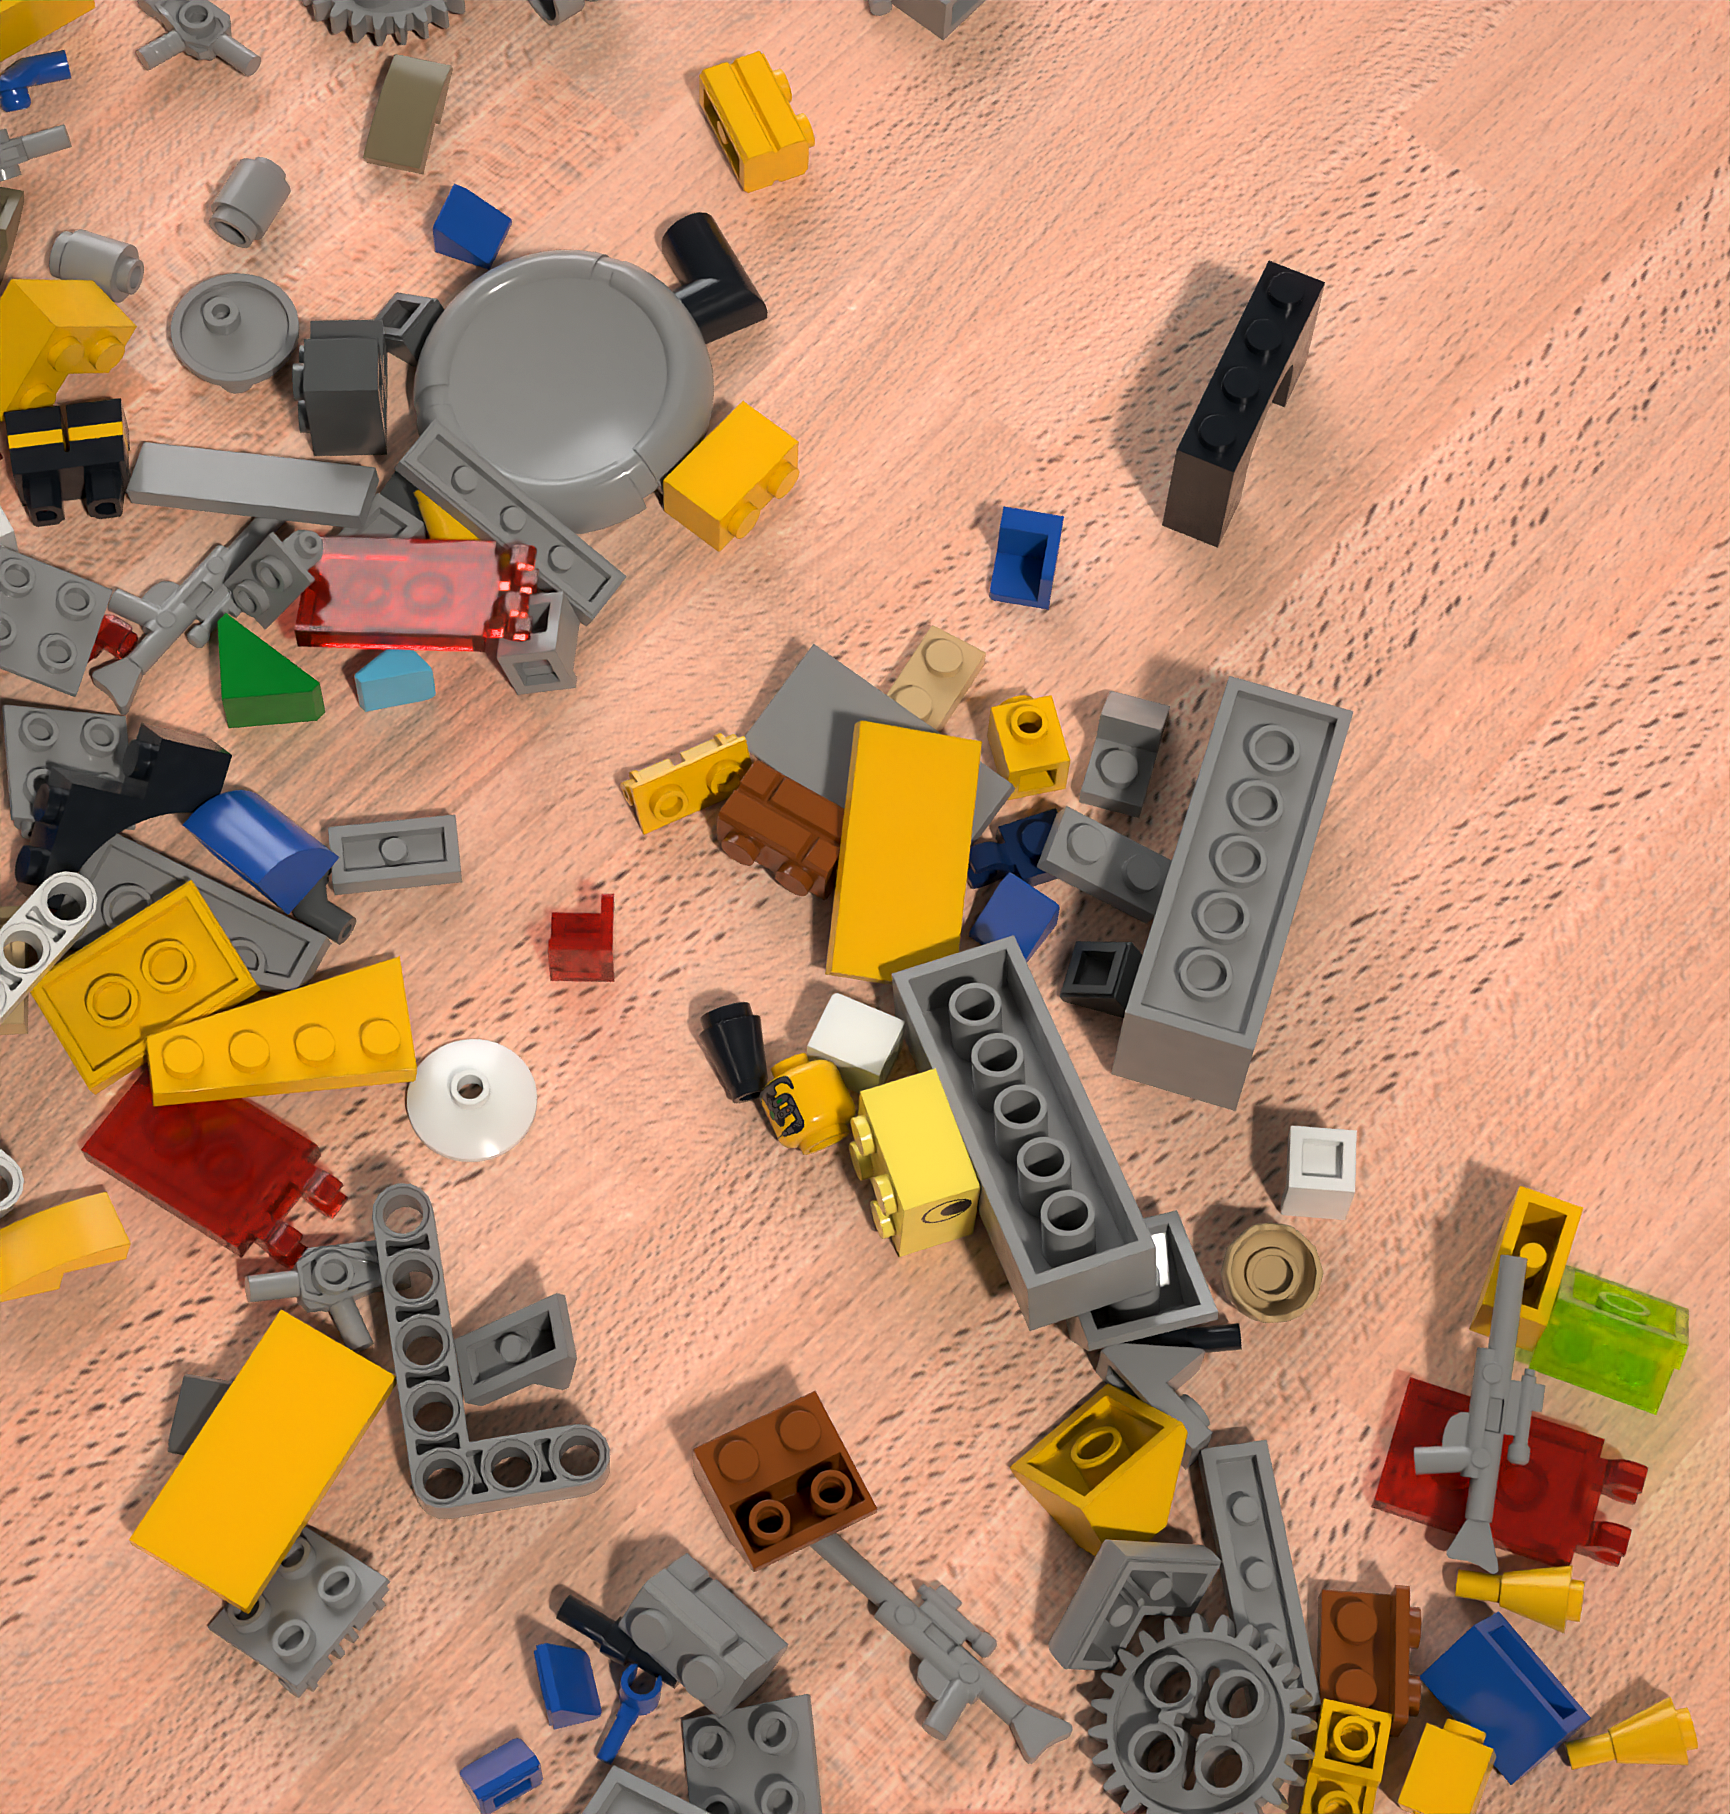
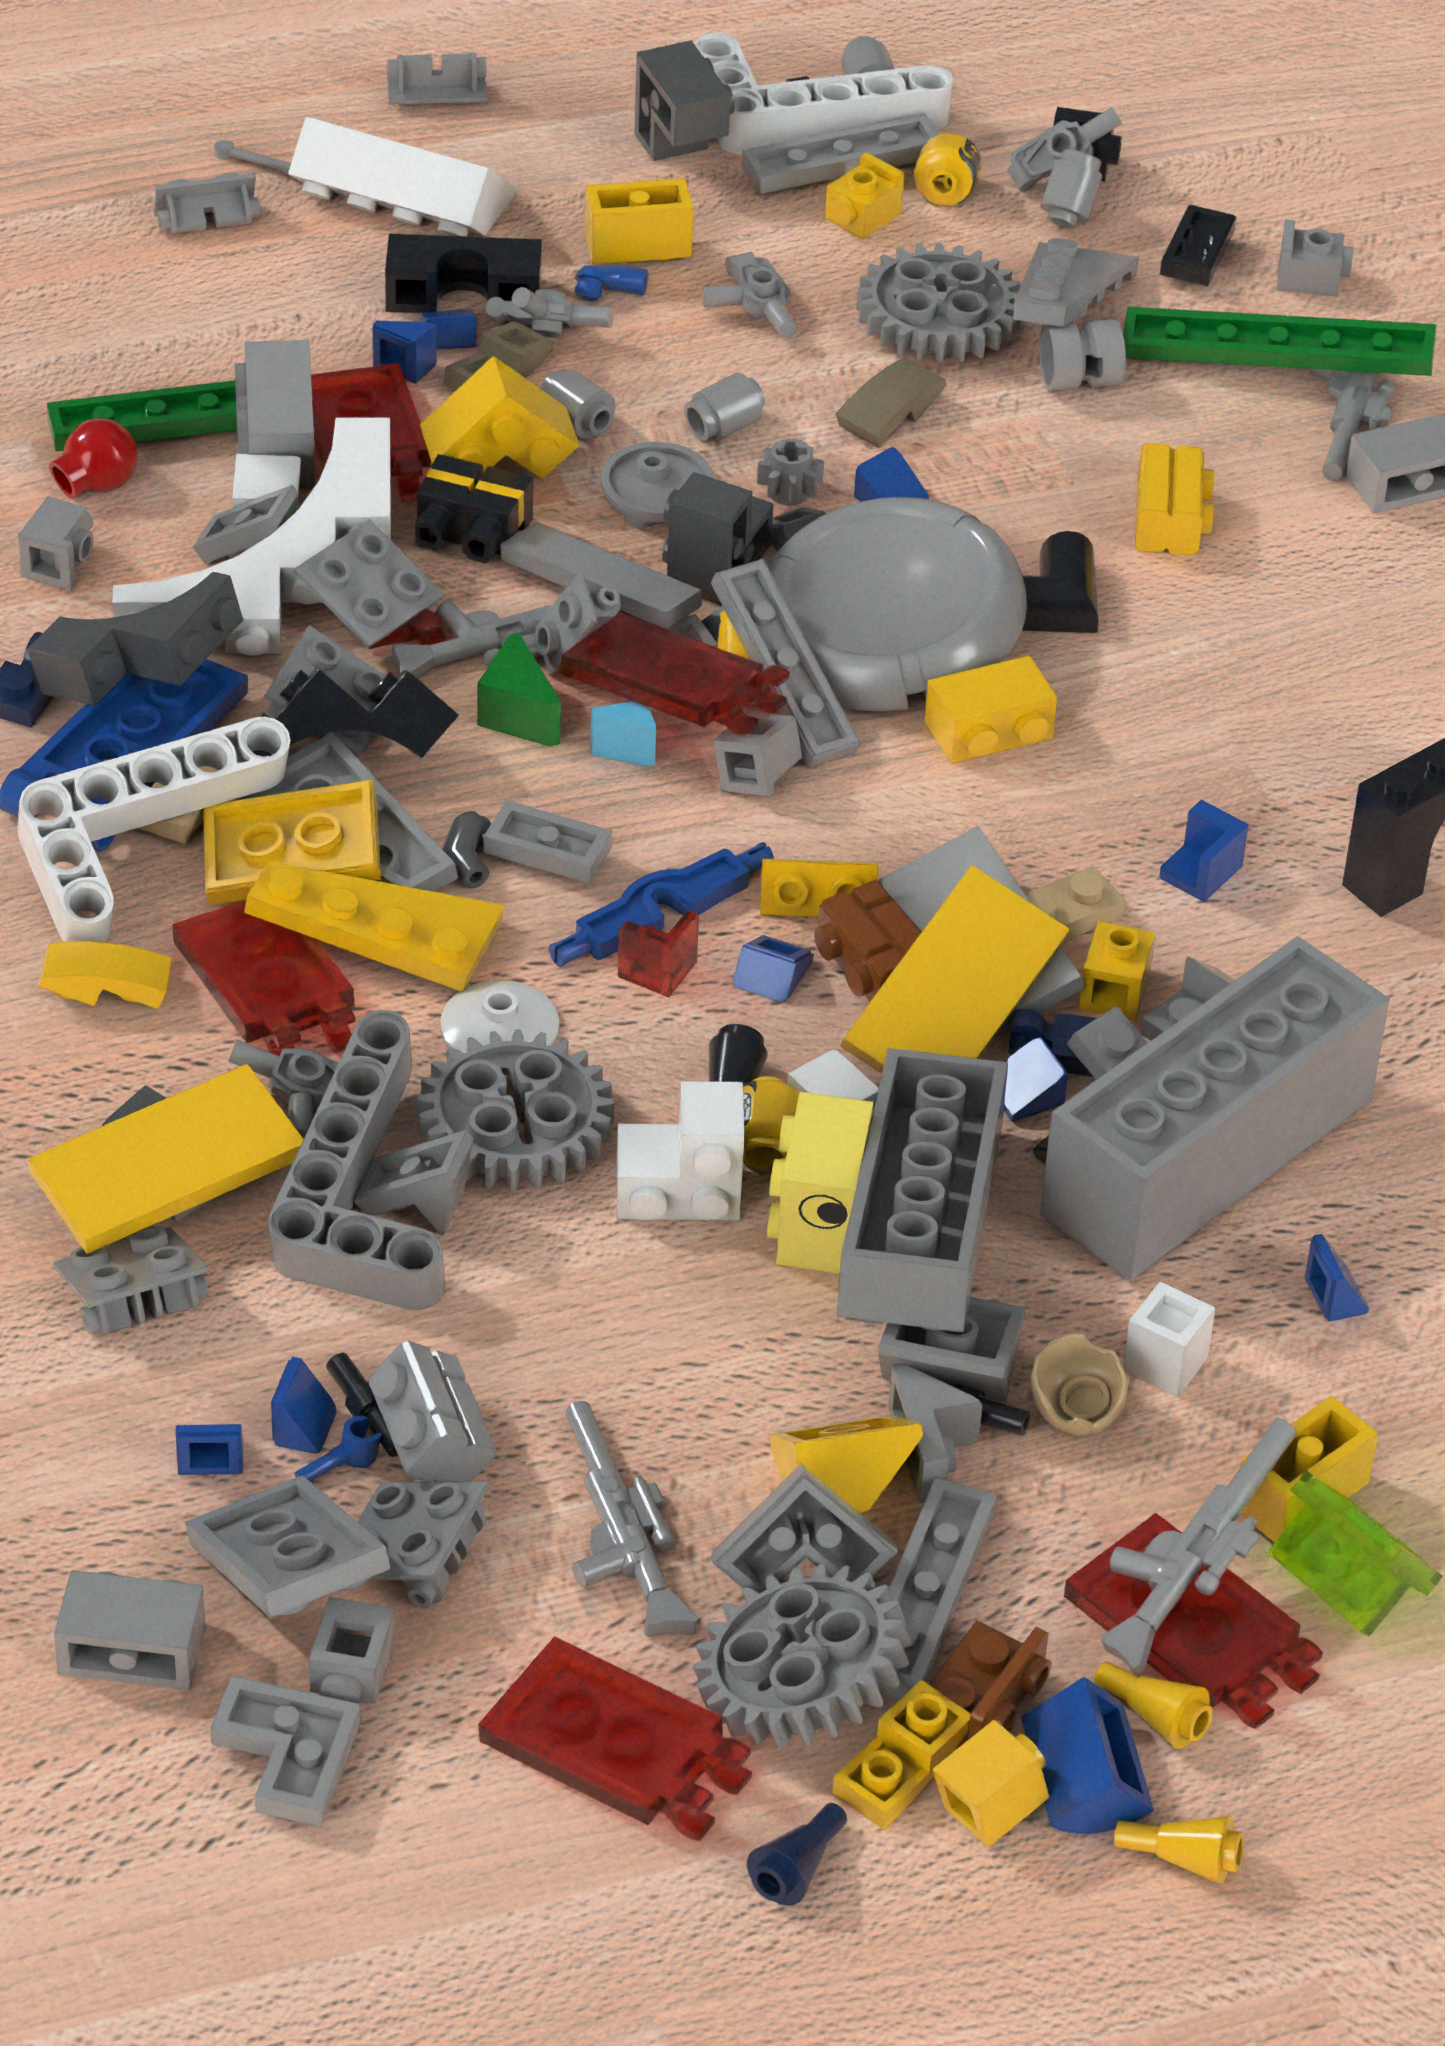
camera: 30 degrees right, 20 degrees down
blue brick [183,790,340,915] -> none
dark orange slope [693,1391,878,1572] -> none
none -> light grey gear [417,1030,614,1191]
none -> blue piece [549,842,774,967]
none -> white brick [616,1081,744,1221]
none -> slope [733,935,814,1002]
none -> light grey gear [757,439,824,506]
none -> blue slope [1305,1234,1369,1322]

